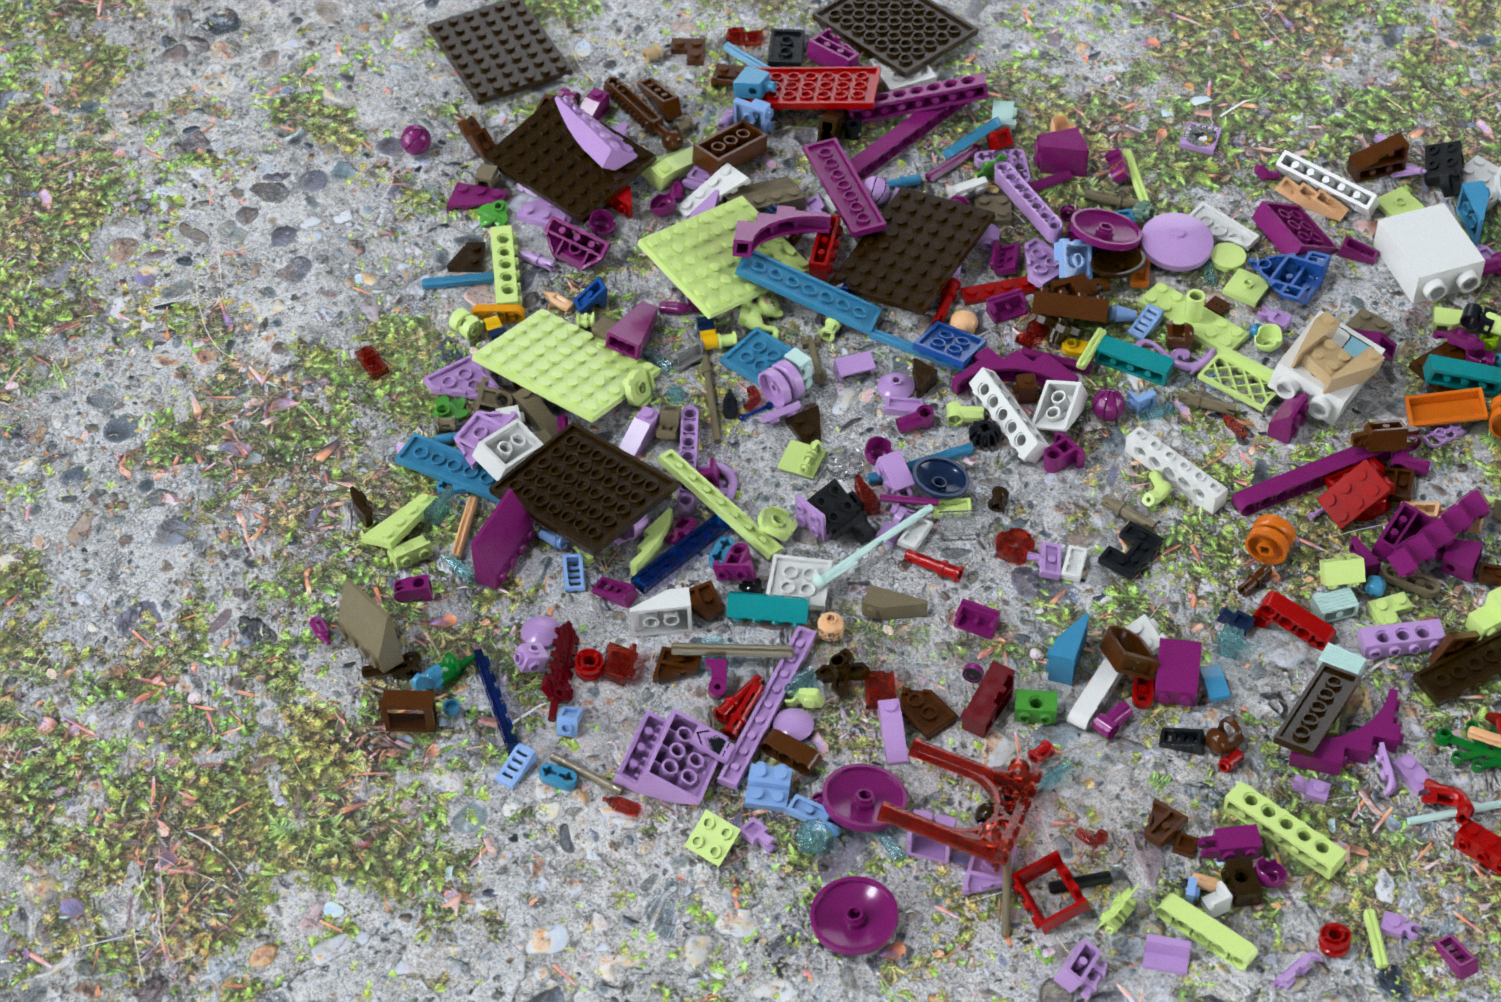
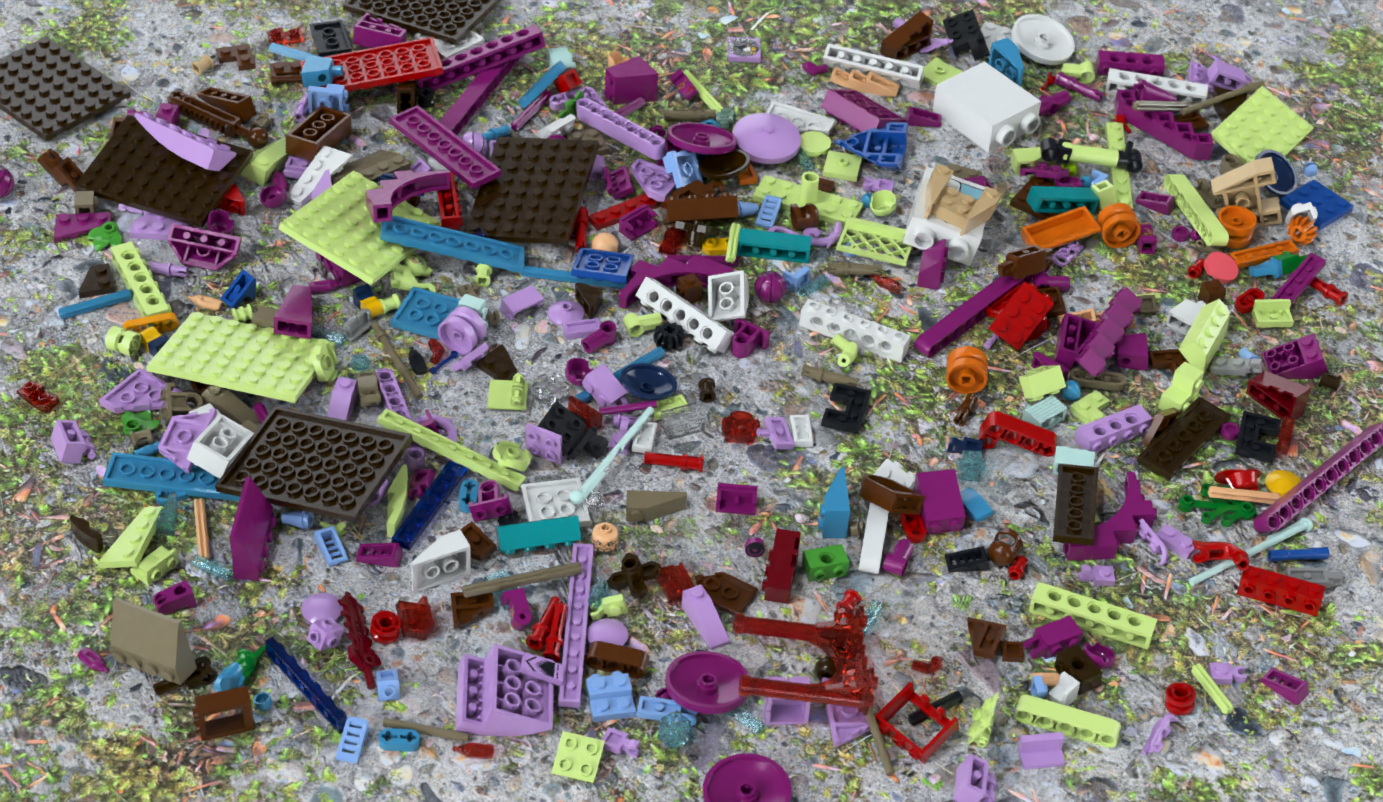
camera: 25 degrees left, 5 degrees down
none -> lavender brick [50,420,96,464]
none -> dark tan plate [850,516,865,540]

